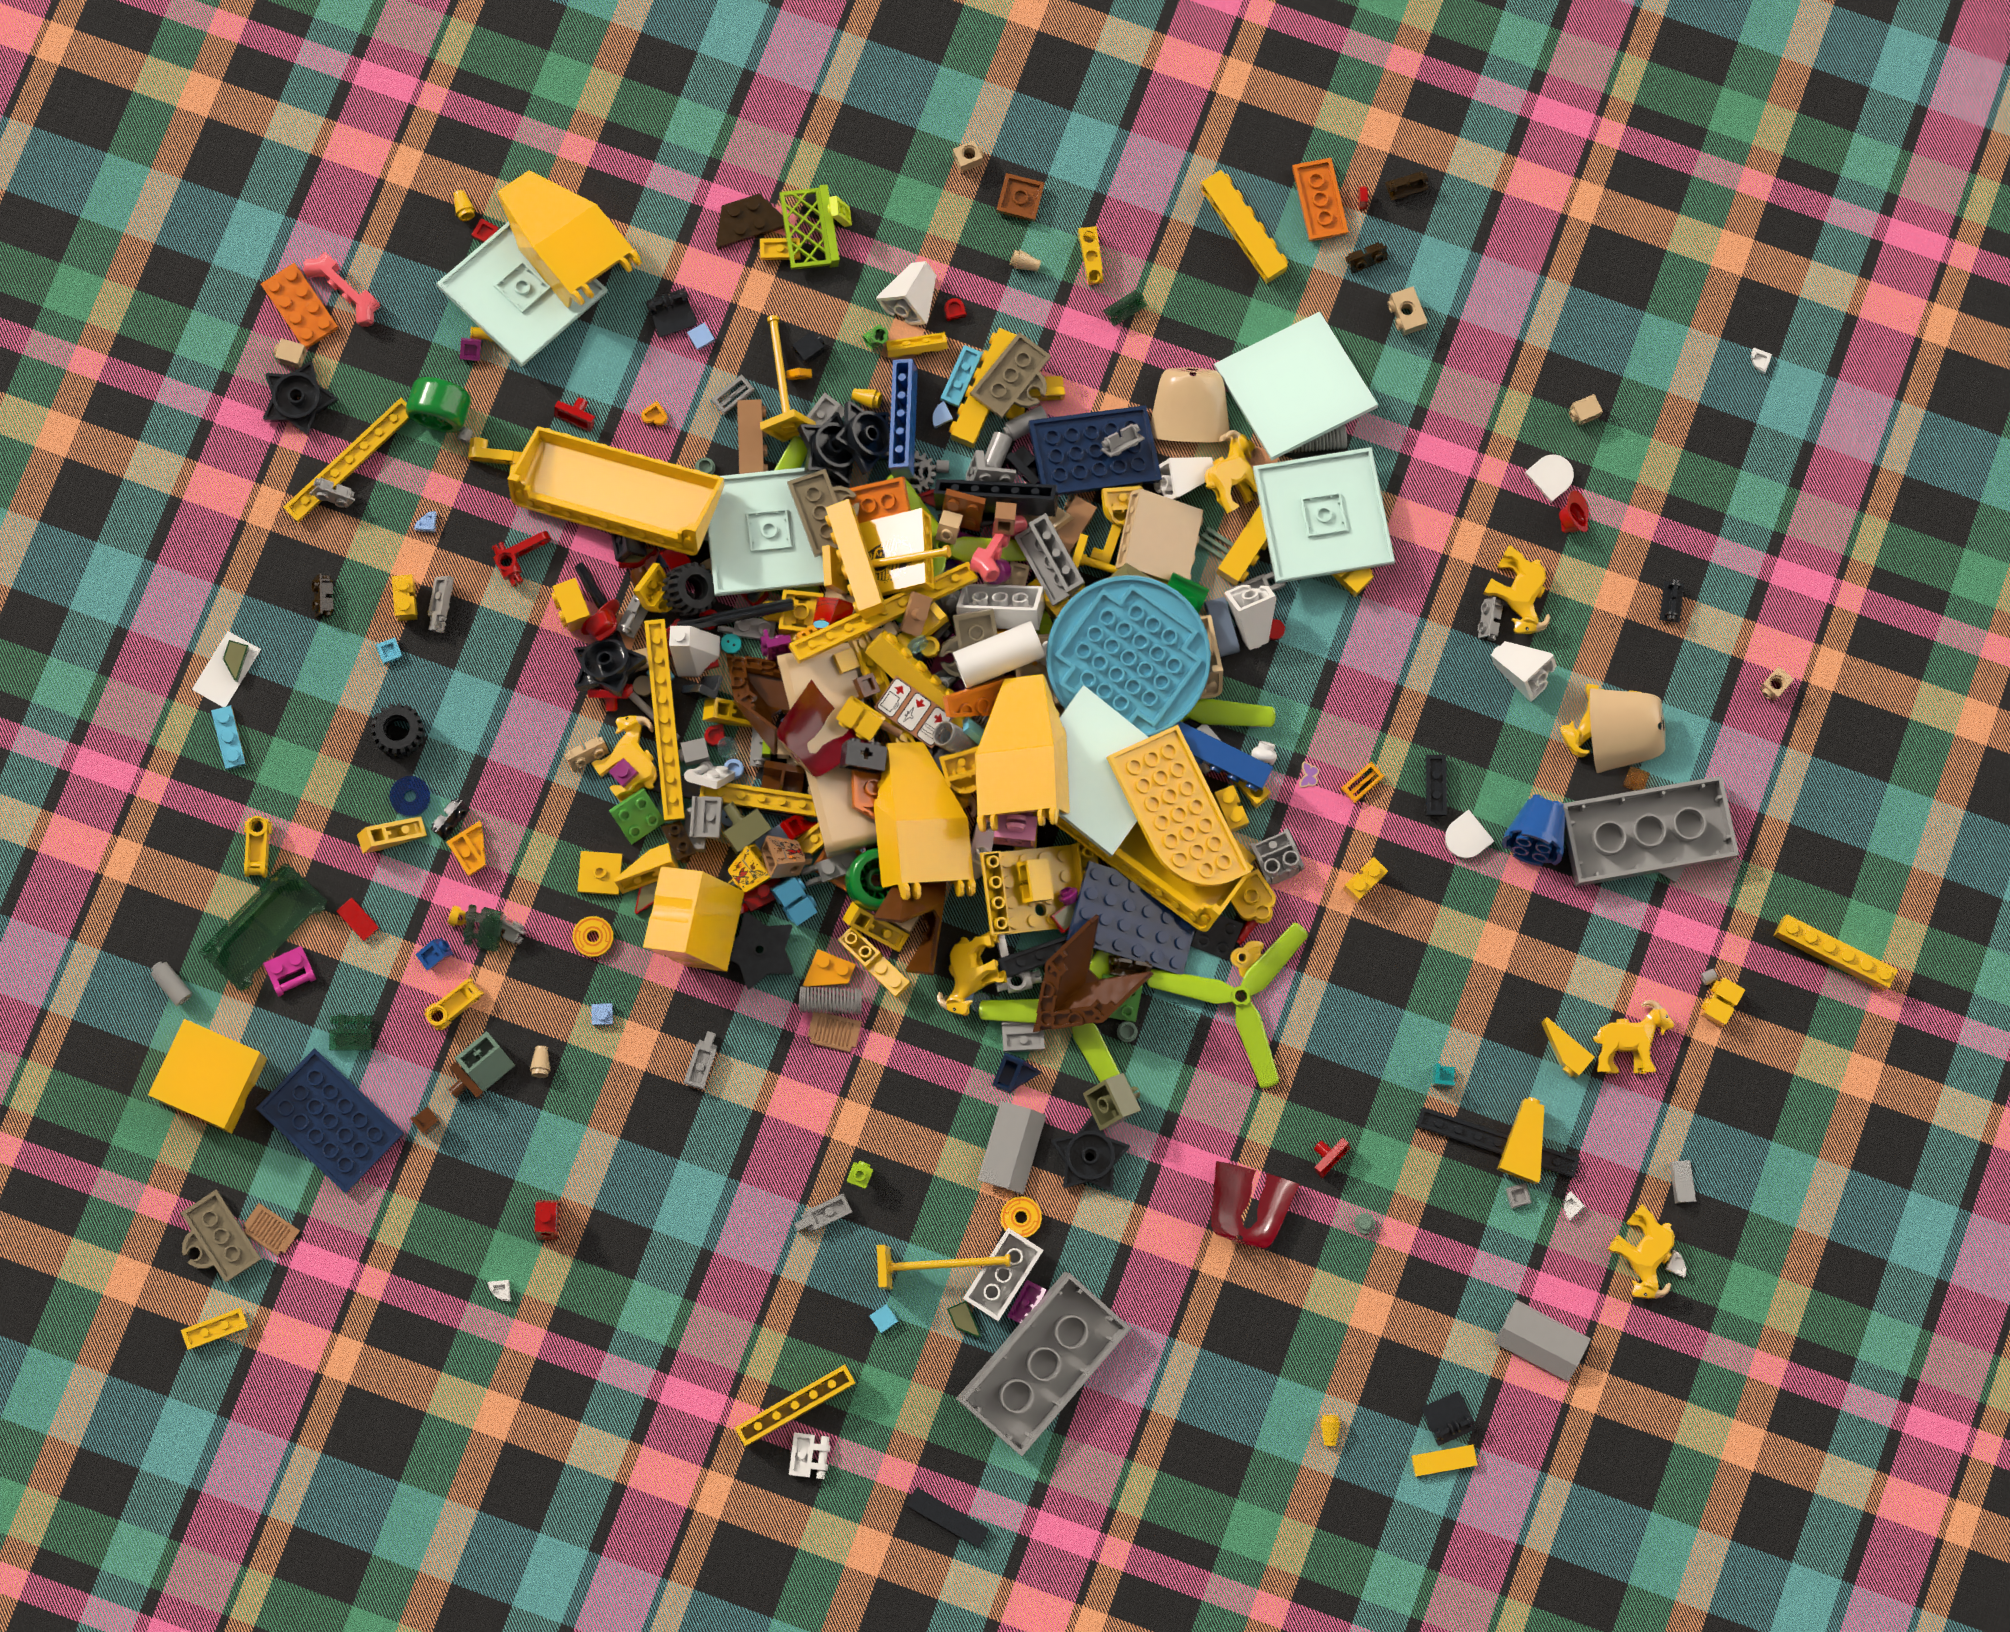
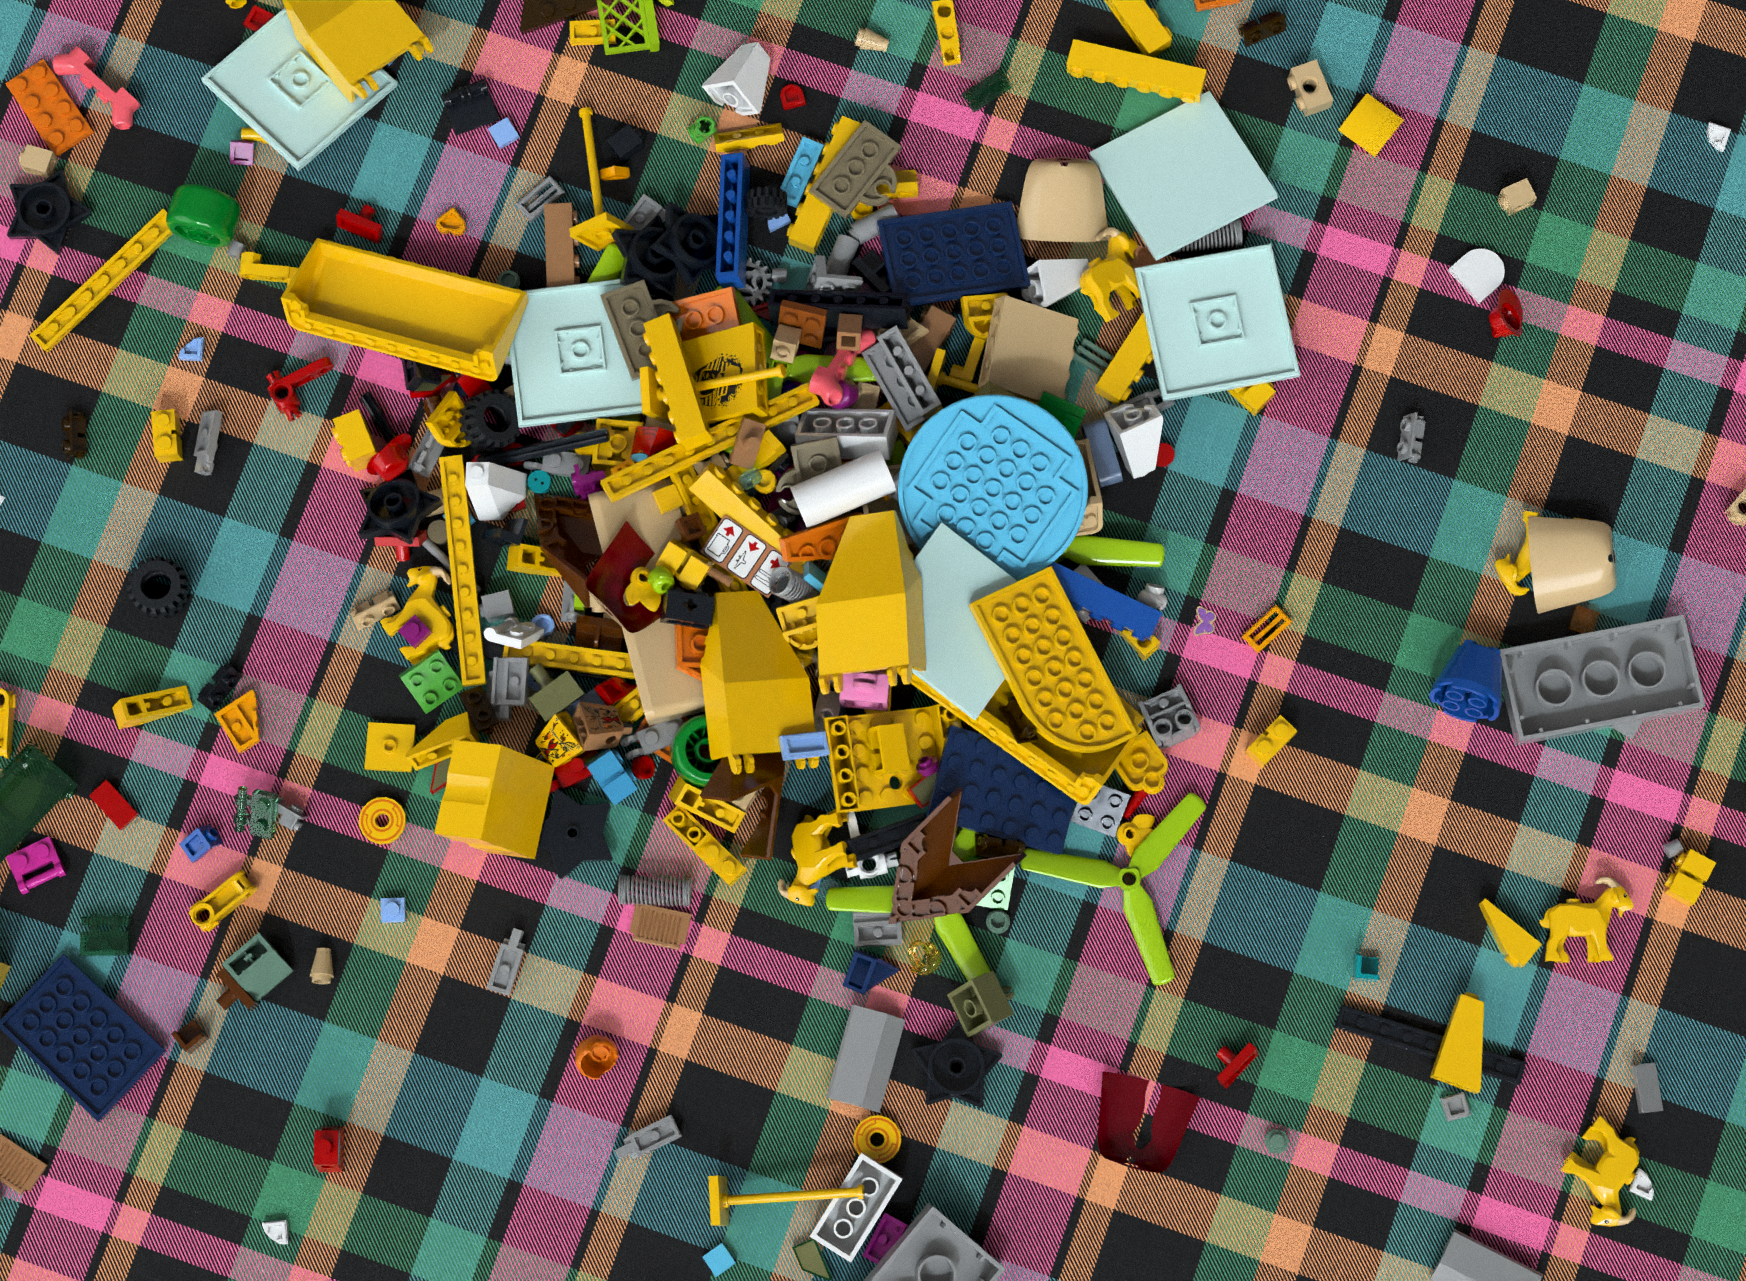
camera: 10 degrees right, 0 degrees up
light grey hinge [310,478,355,508] -> none
medium azure tile [376,638,403,665] -> none
clear blue tile [389,776,431,817] -> none
yellow tile [447,905,468,927] -> none
red tile [704,724,727,747] -> none
clear light blue tile [717,737,738,758] -> none
light orange wing [803,949,856,988] -> none
lime bracket [847,1161,873,1189] -> none
yellow cone [851,388,883,409] -> none
light grey hinge [1101,424,1145,457] -> none
yellow piece [1213,785,1249,833] -> none
black plate [1425,755,1447,816] -> none
white tile [1445,810,1494,858] -> none
yellow animal [1483,545,1550,634] -> none
white slope [1491,641,1557,702] -> none
white tile [1563,1191,1585,1221] -> none
black hinge [1659,579,1684,623] -> none
none -> orange hair [575,1034,619,1080]
none -> yellow plate [625,567,671,612]
none -> red tile [632,755,655,780]
none -> lime piece [648,566,675,594]
none -> black tyre [746,187,787,220]
none -> light blue tile [779,731,830,761]
none -> clear yellow piece [908,940,942,976]
none -> dark brown hinge [998,696,1039,744]
none -> yellow brick [1066,39,1207,103]
none -> yellow slope [1338,93,1404,157]

